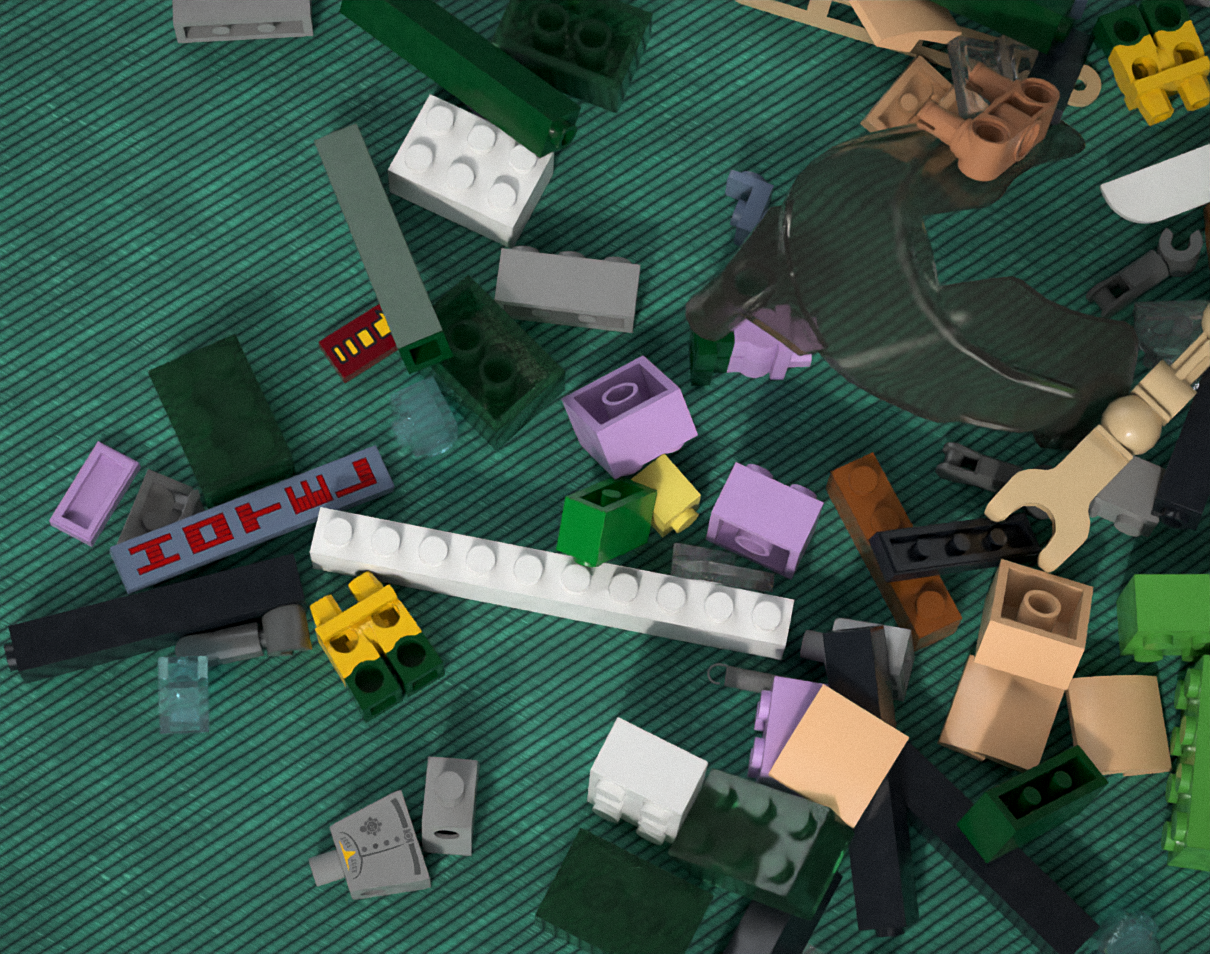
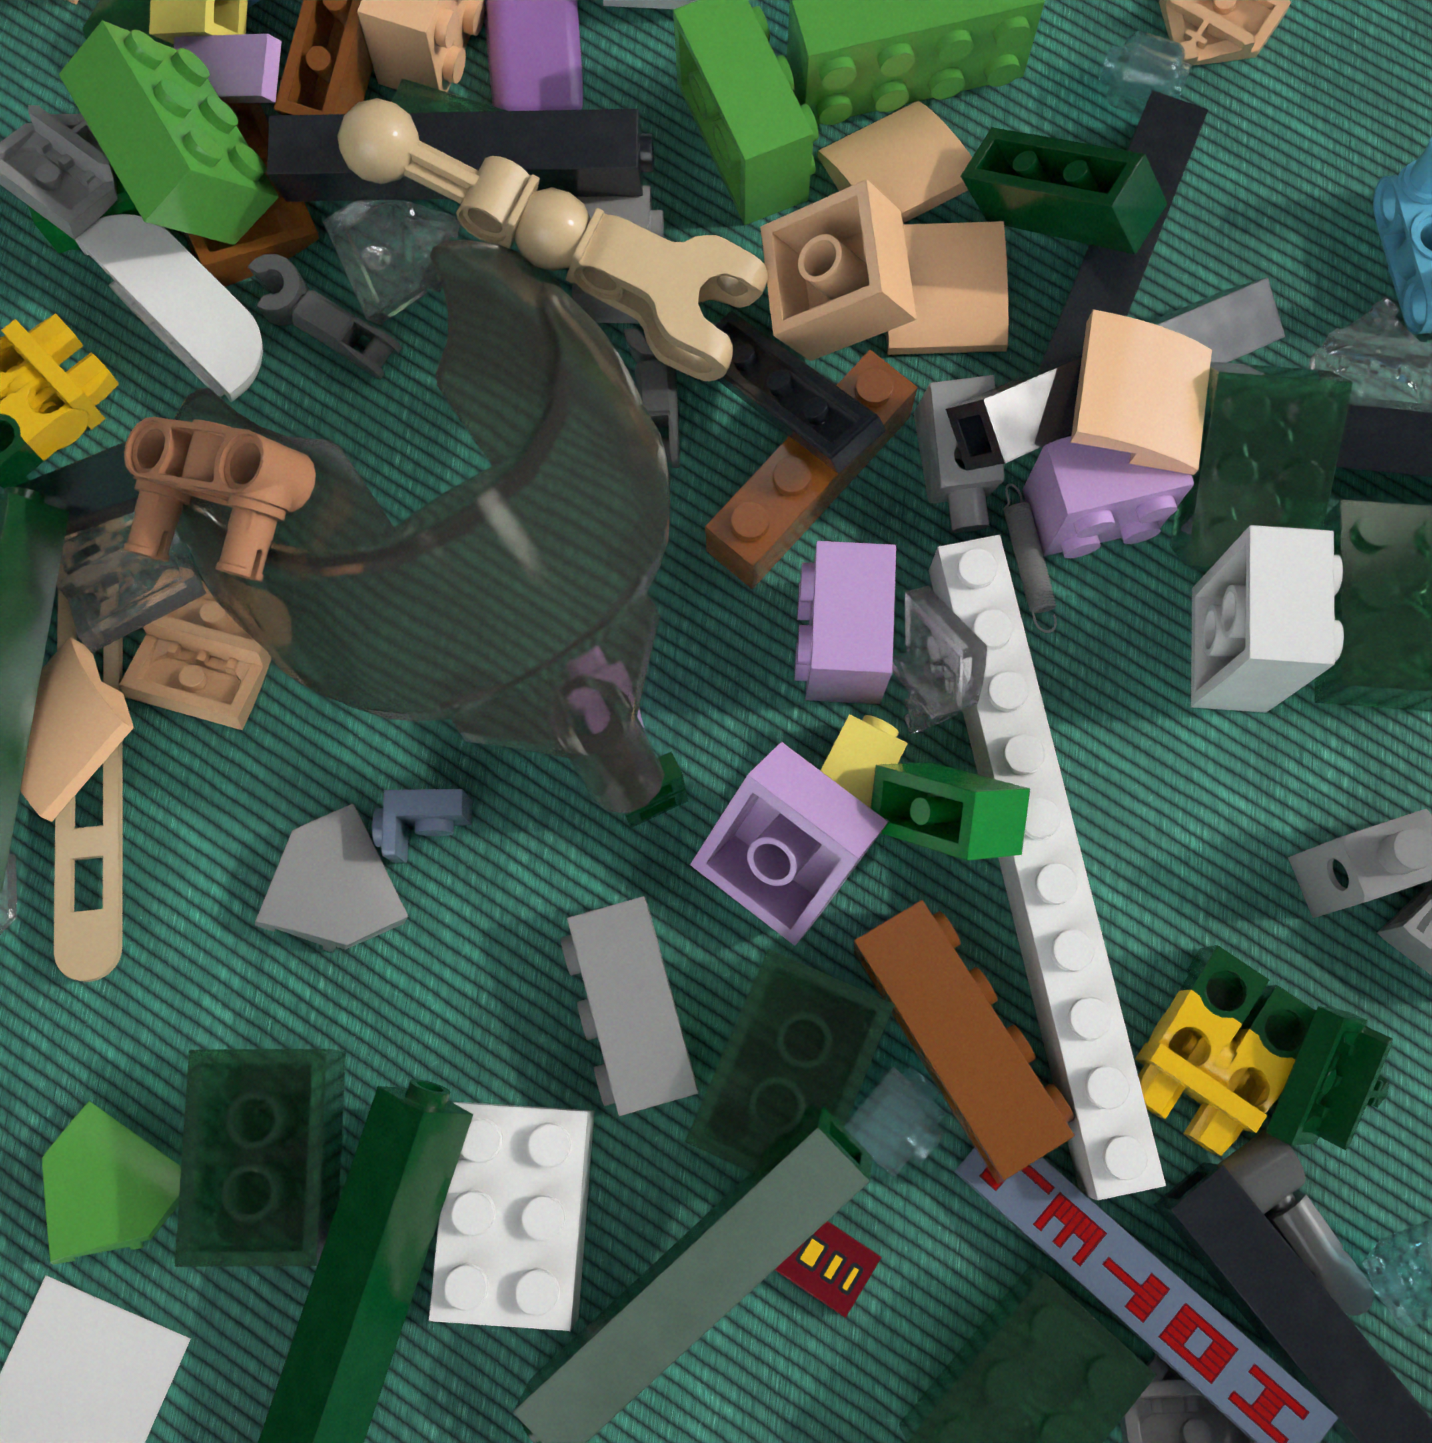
camera: 105 degrees left, 5 degrees up
none -> light grey slope [255,804,408,953]
none -> dark orange brick [854,900,1075,1184]
none -> dark green slope [1266,1006,1393,1150]

